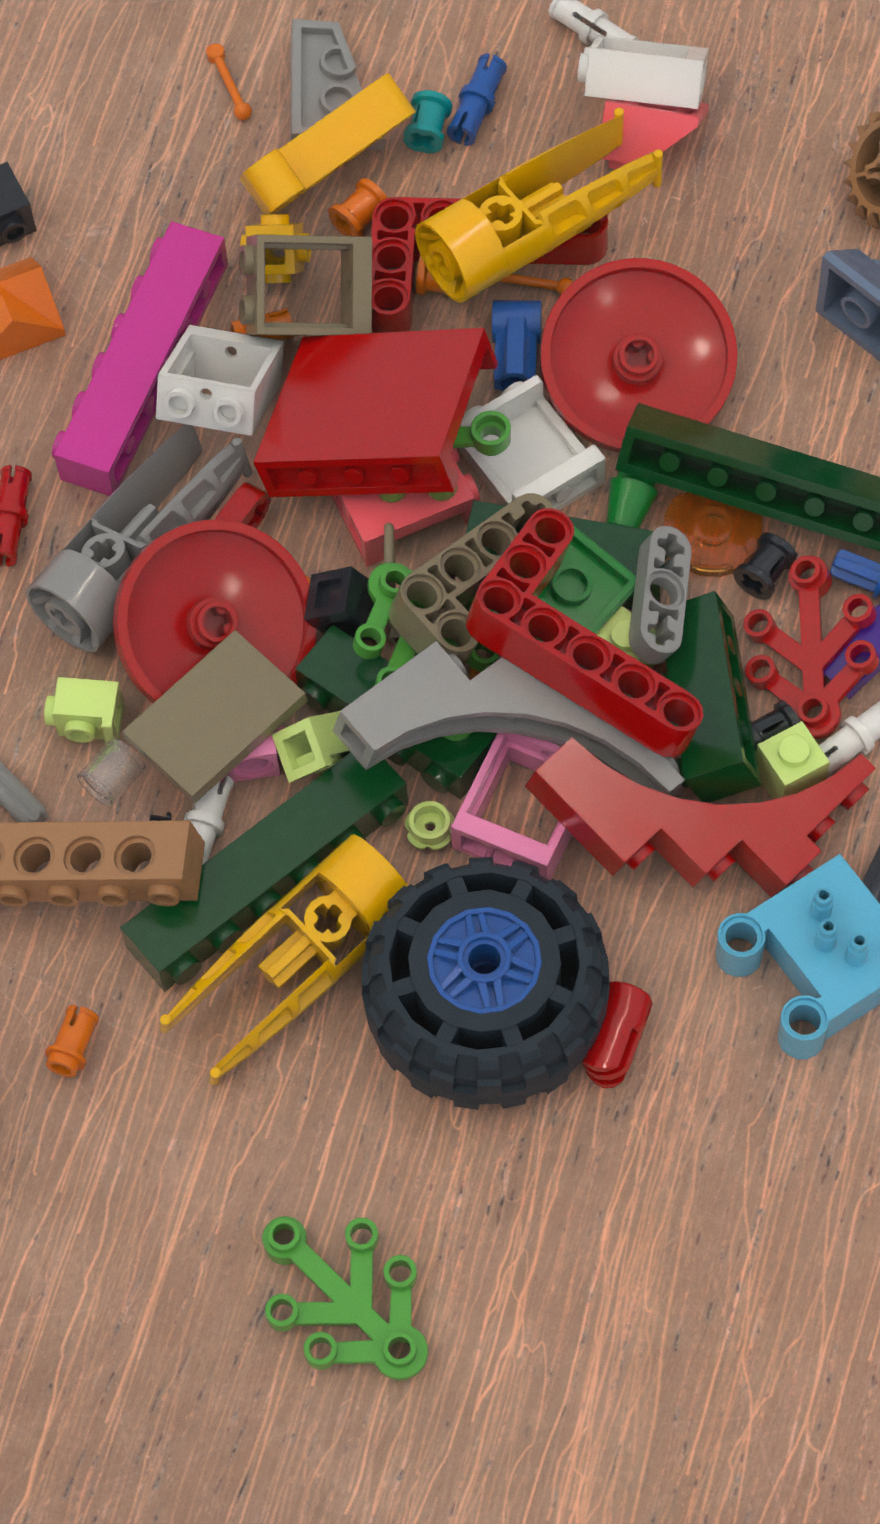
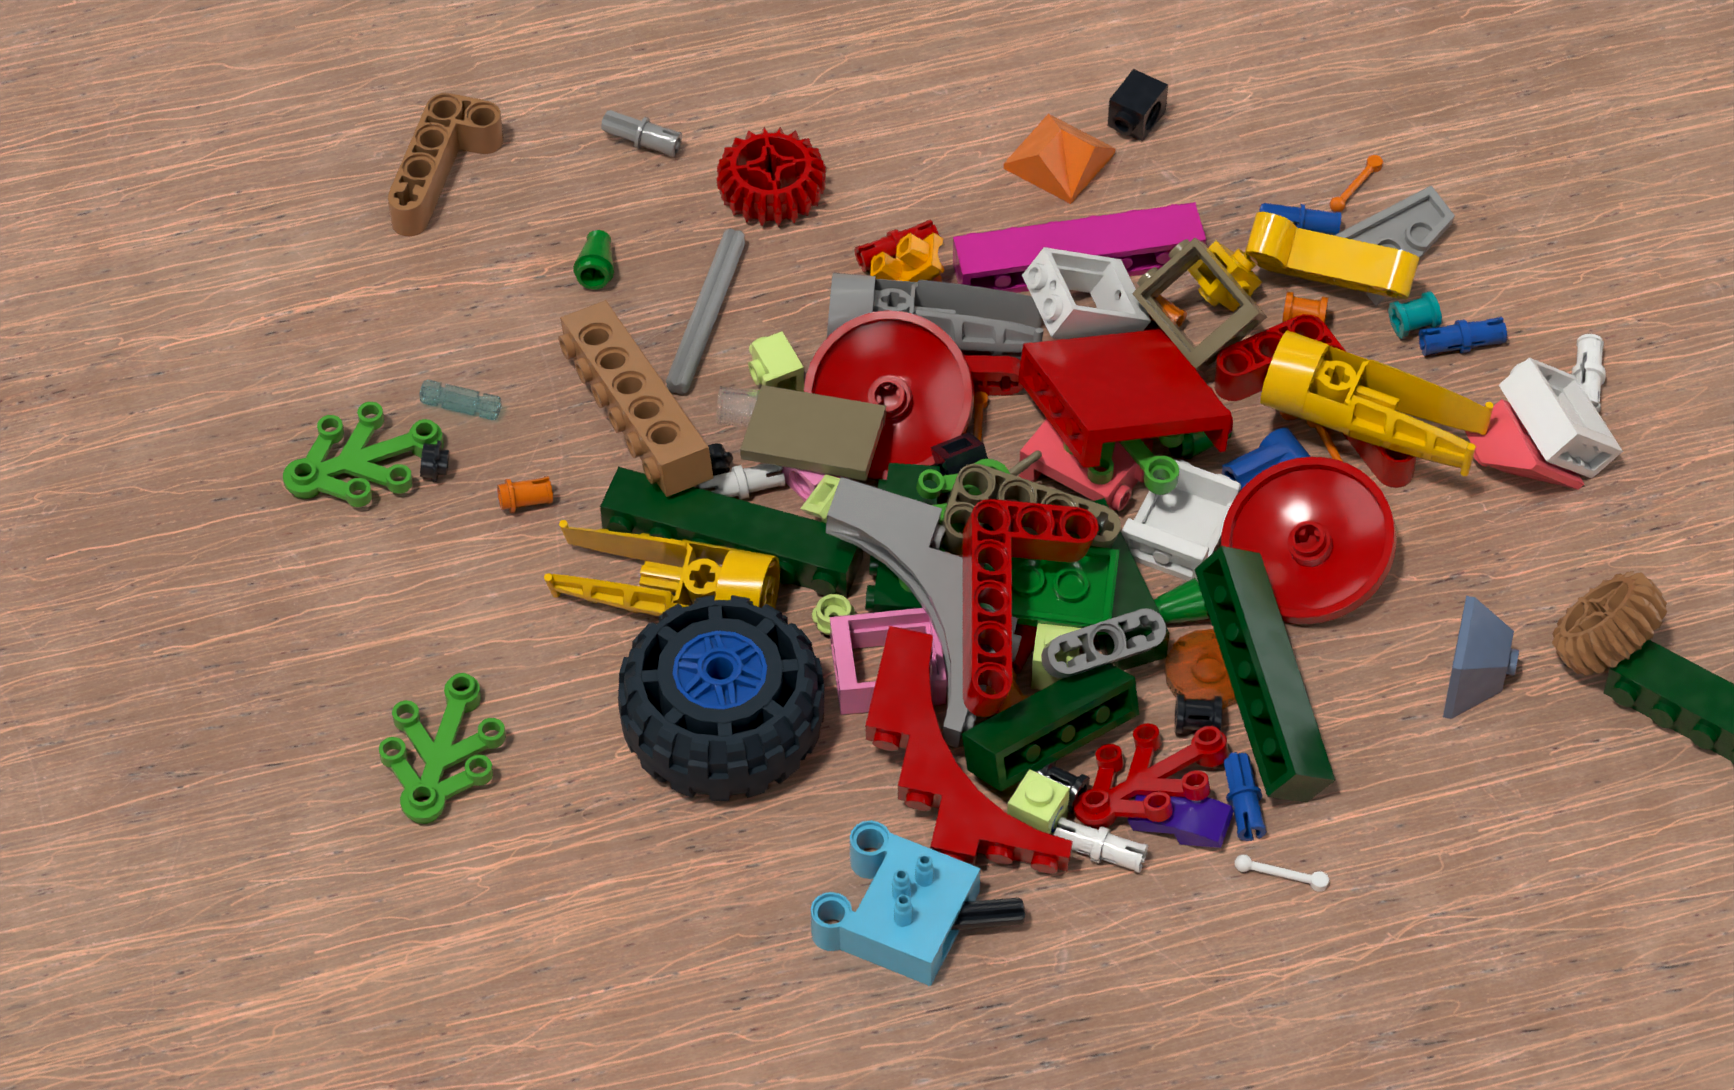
camera: 55 degrees right, 10 degrees down
red arm [582,981,653,1088] -> none
none -> light orange hips [870,233,944,282]
none -> blue axle [1259,203,1341,235]

